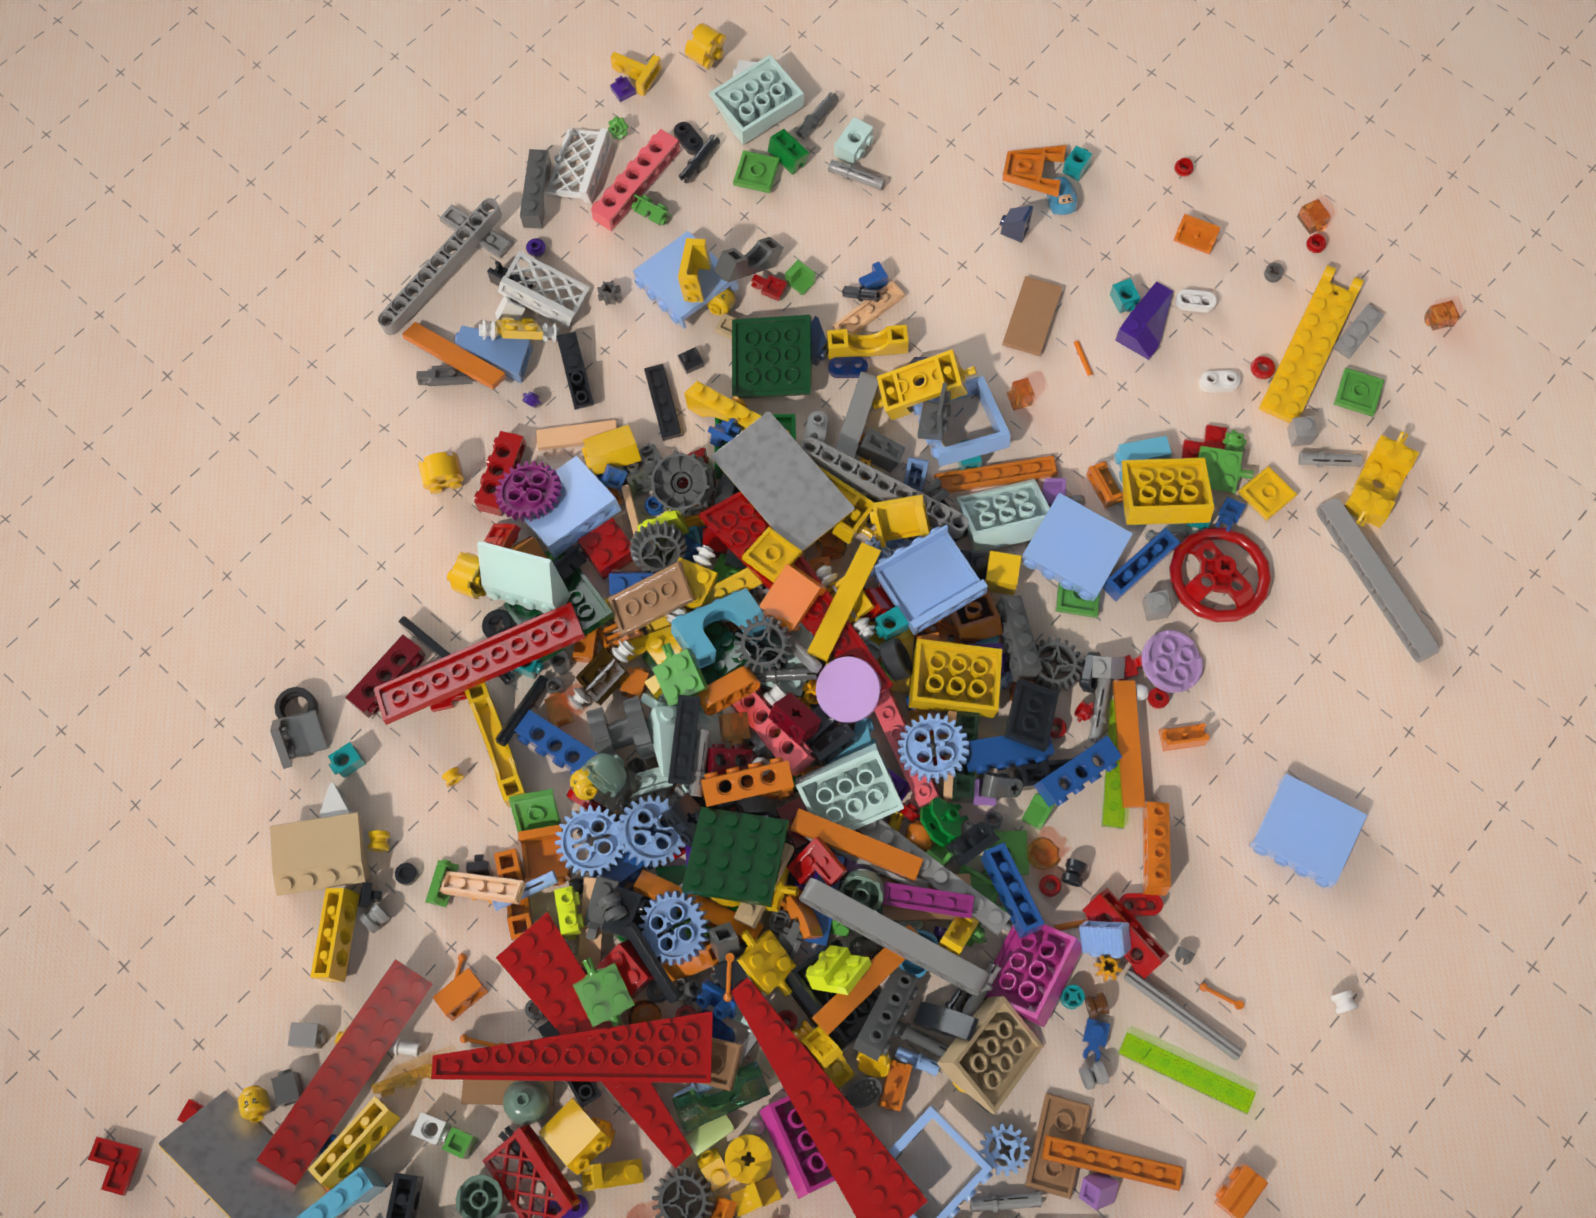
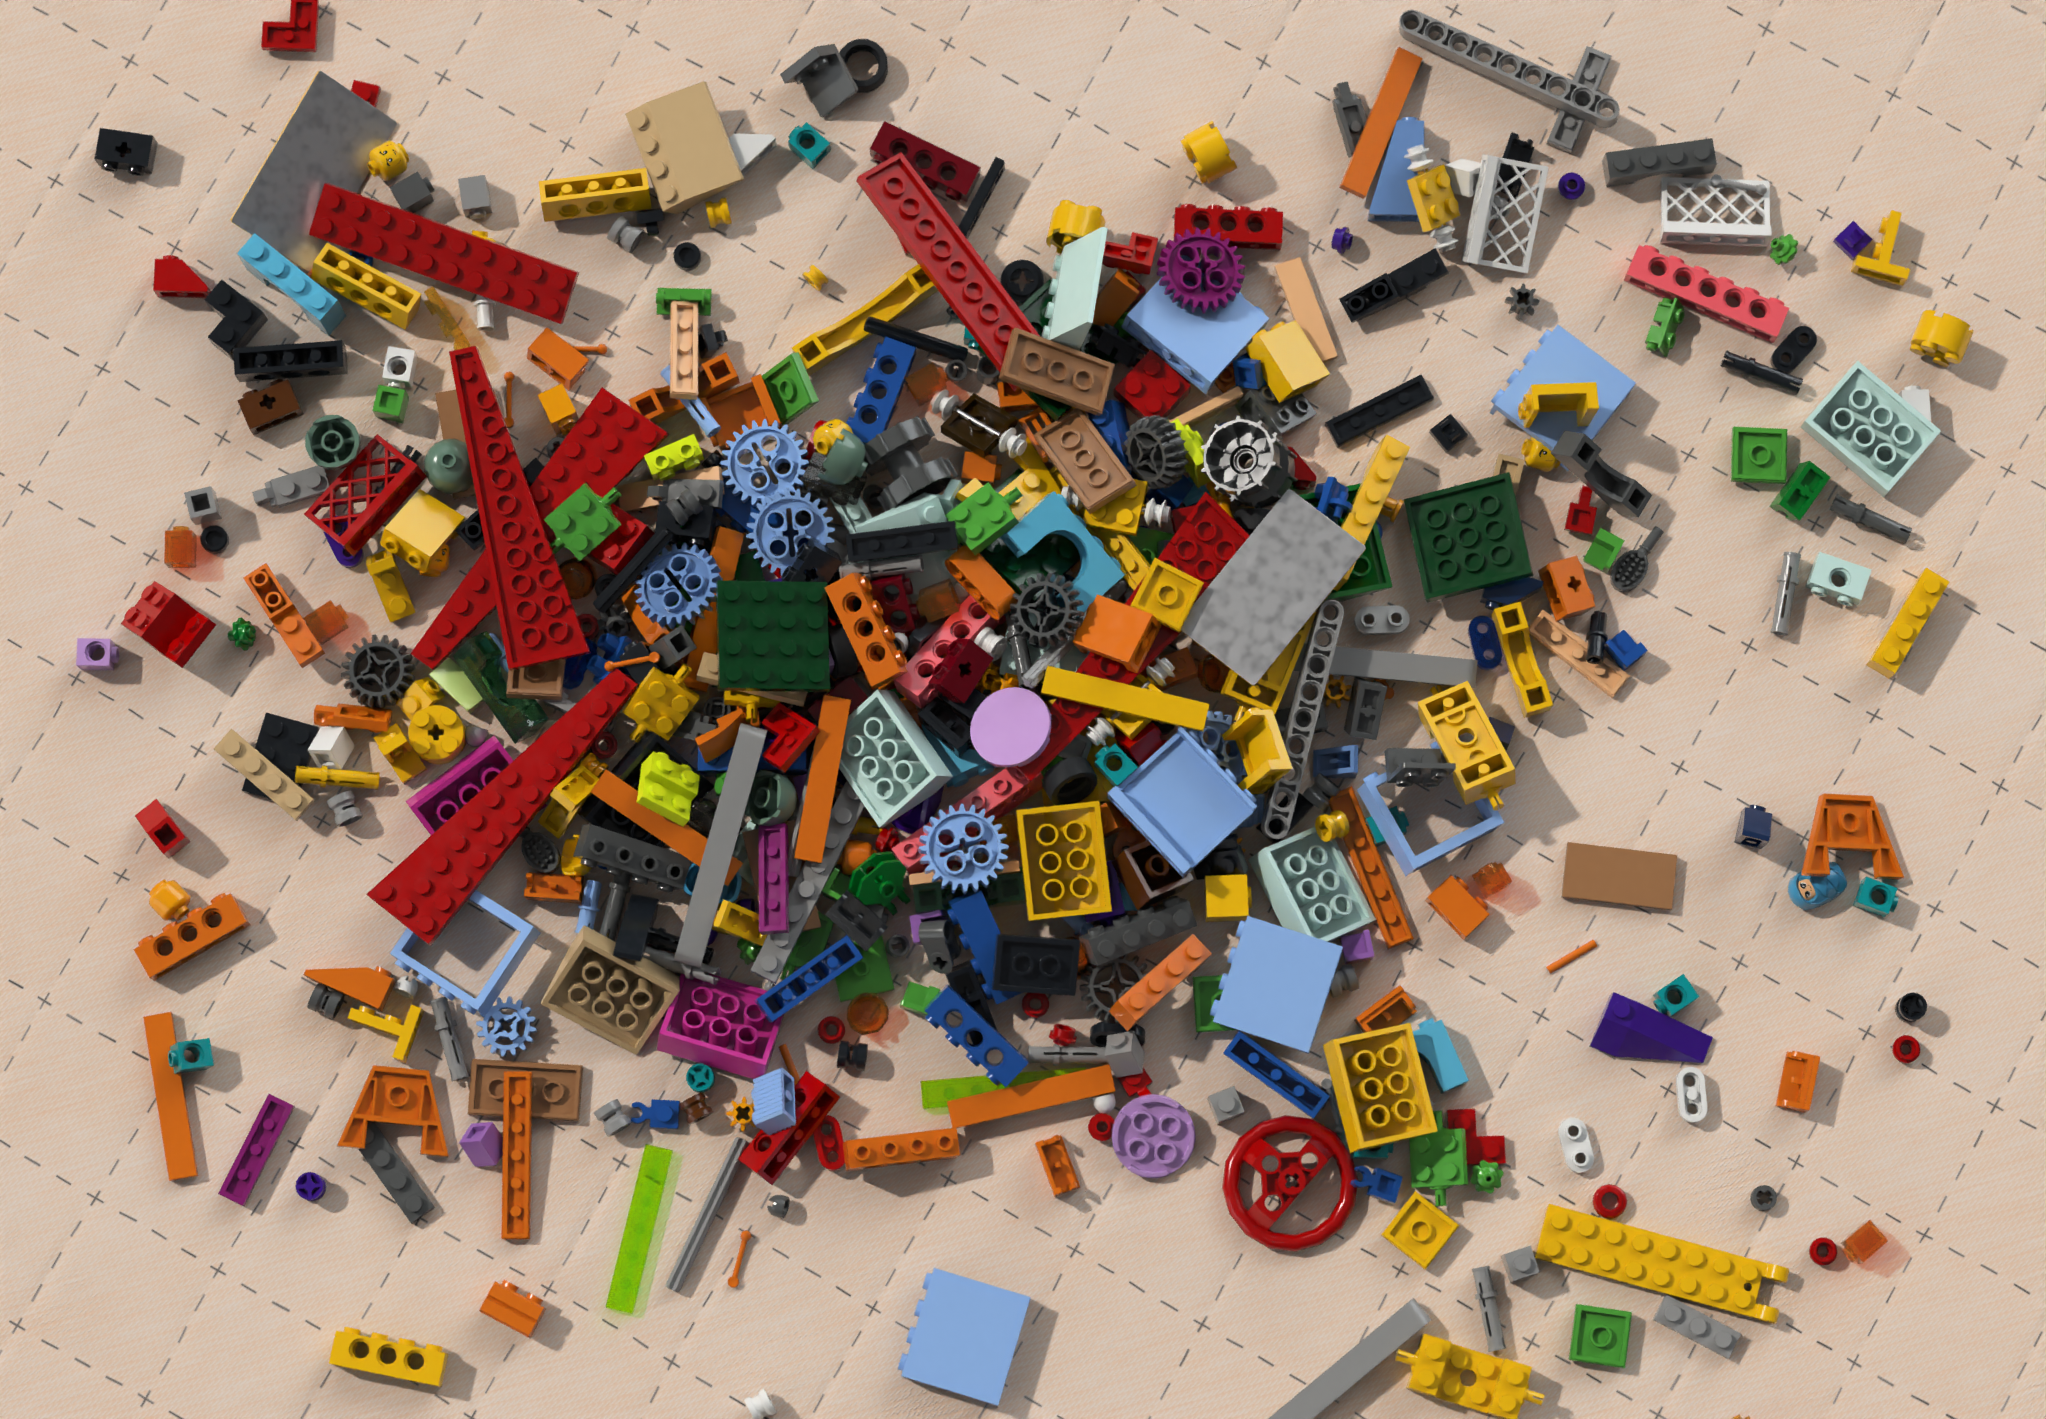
camera: 75 degrees right, 10 degrees up
none -> light orange brick [538,383,579,436]
none -> medium nougat tile [999,327,1115,416]
none -> orange arch [1109,934,1212,1031]
none -> yellow wheel [1315,810,1349,842]
none -> orange brick [1425,875,1489,940]
none -> orange brick [1538,556,1595,622]
none -> dark grey piece [1610,526,1664,592]
none -> yellow arch [1866,568,1950,679]
none -> black wheel [1895,992,1927,1023]

